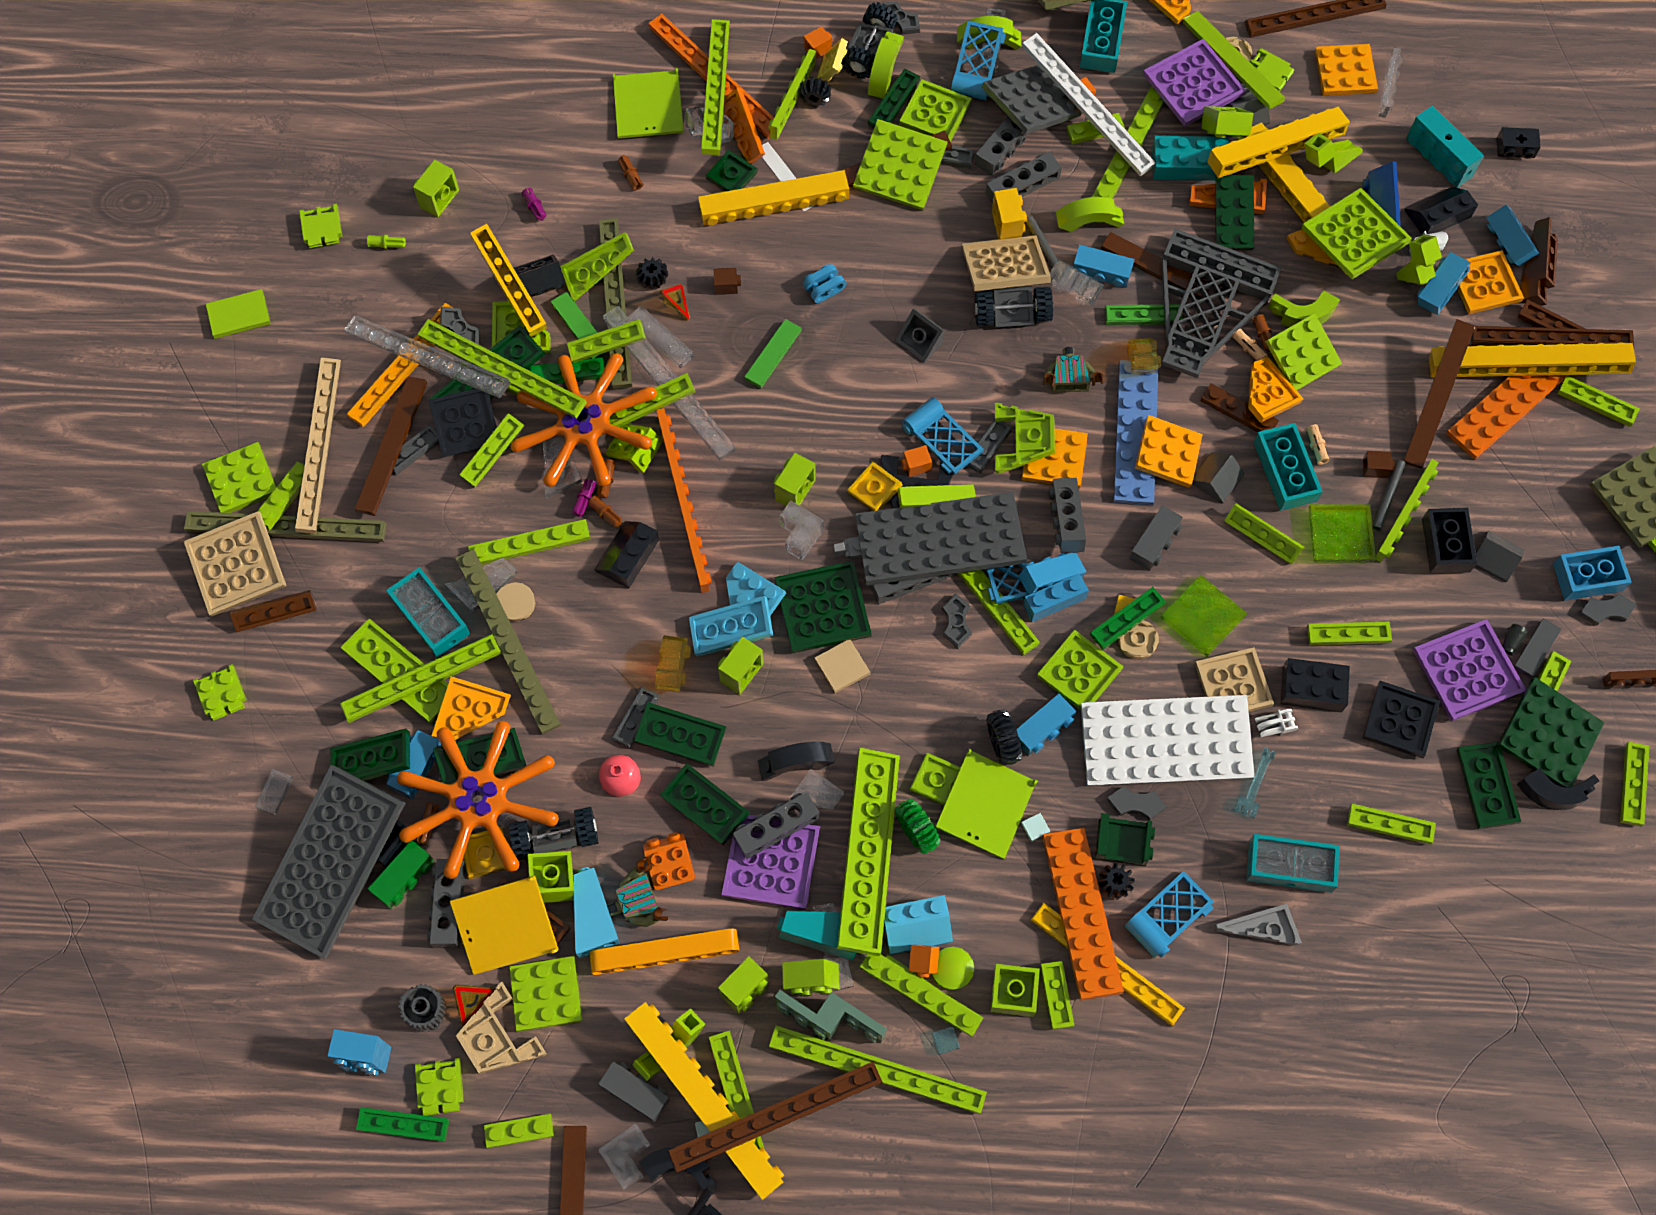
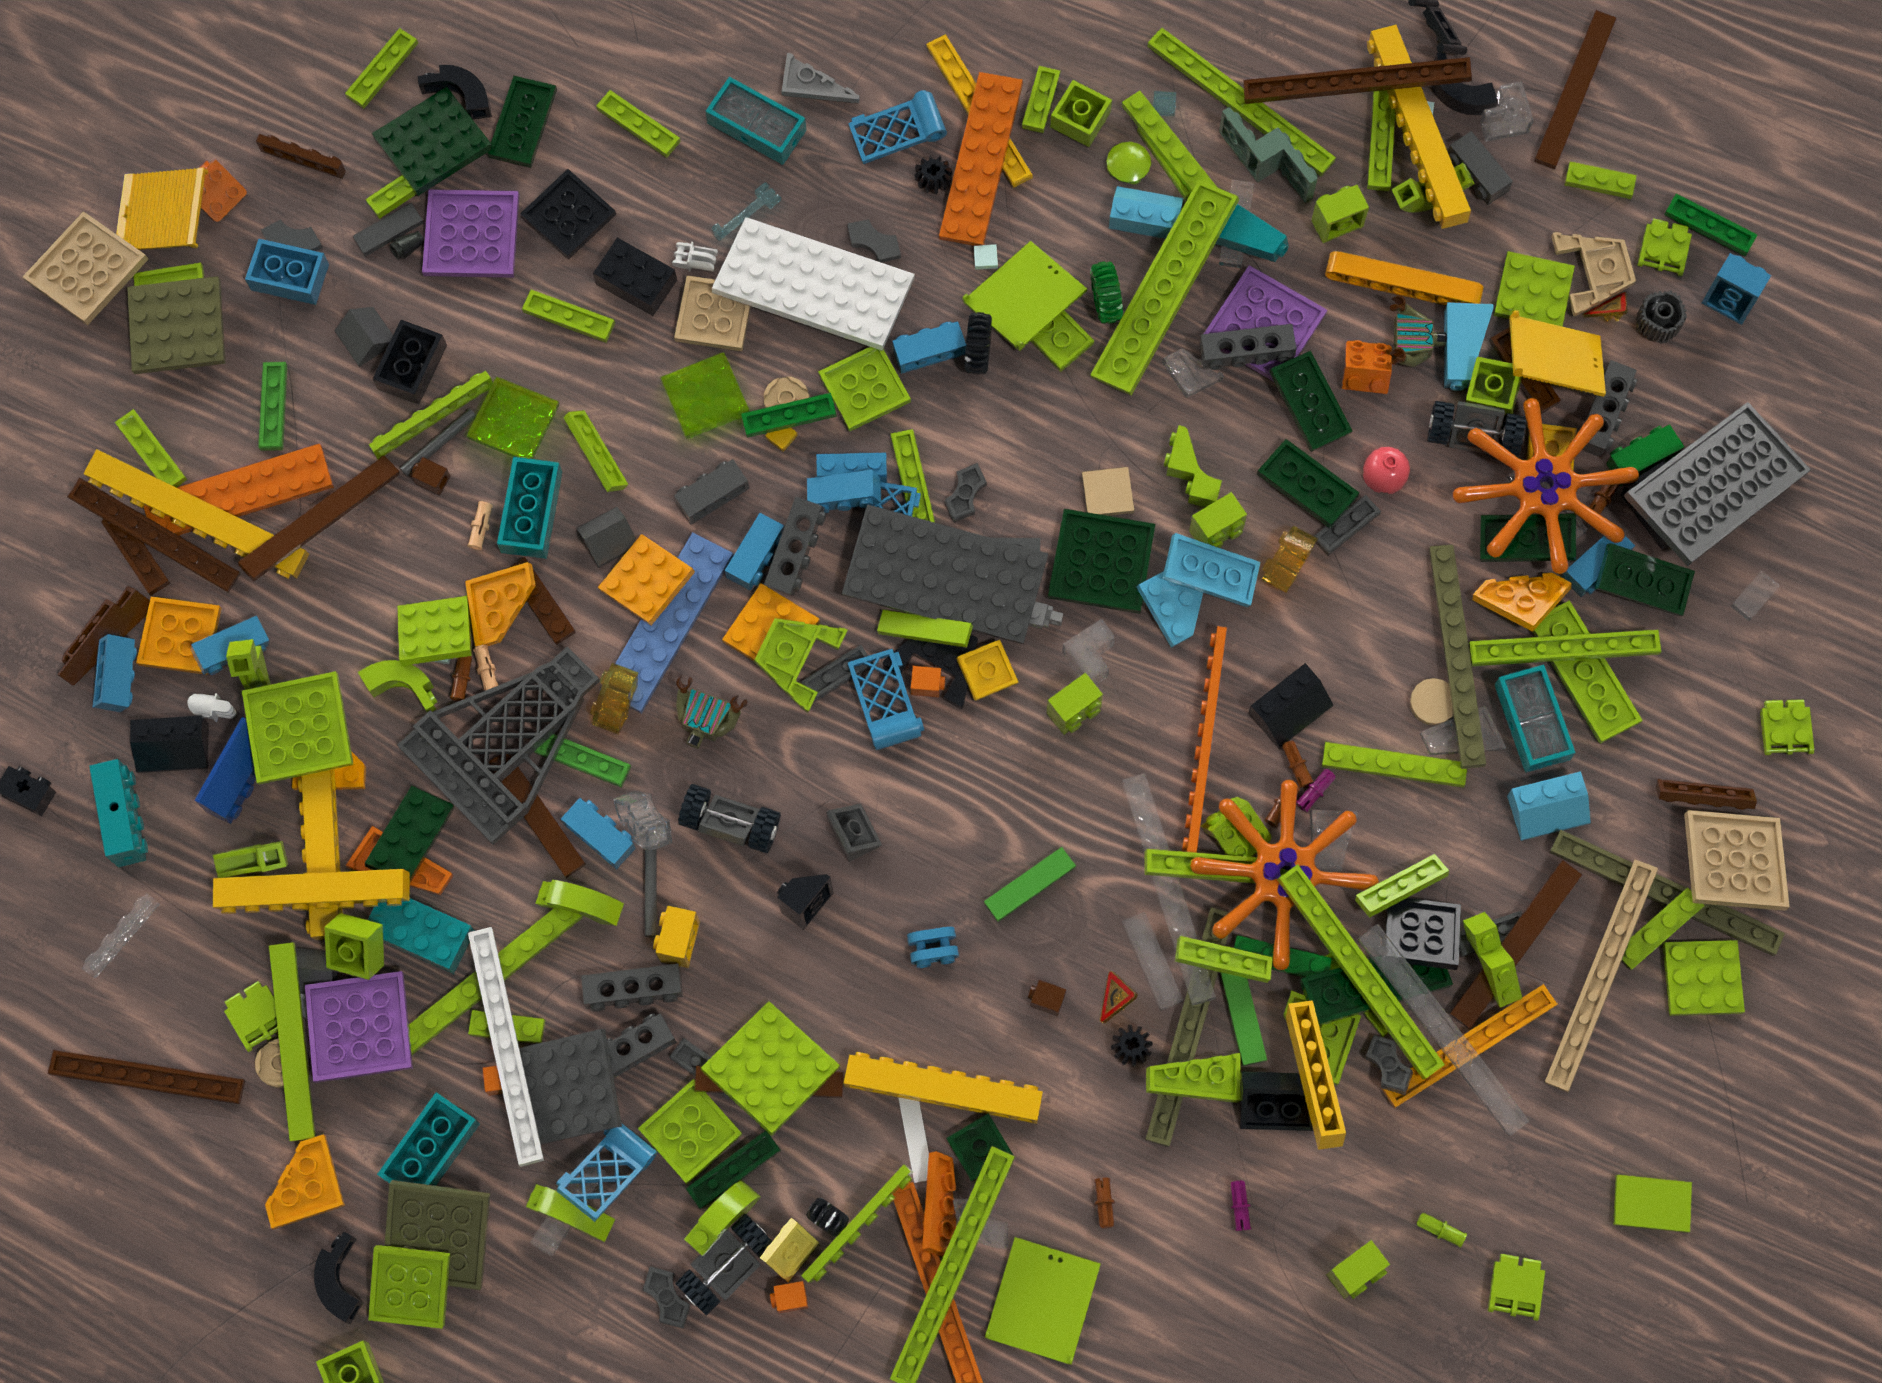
camera: 155 degrees left, 5 degrees up
black arch [758,742,835,781] -> none
lime brick [782,959,840,997] -> none
orange brick [909,944,939,977] -> none
tan plate [962,235,1051,291] -> none
dark green panel [1095,813,1155,866] -> none
light orange plate [1314,44,1378,96] -> none
none -> bright green tile [259,362,287,451]
none -> dark azure brick [725,513,784,591]
none -> black slope [777,874,834,930]
none -> lime arch [1164,425,1222,507]
none -> lime arch [1463,912,1522,1008]
none -> medium azure slope [1507,772,1591,841]

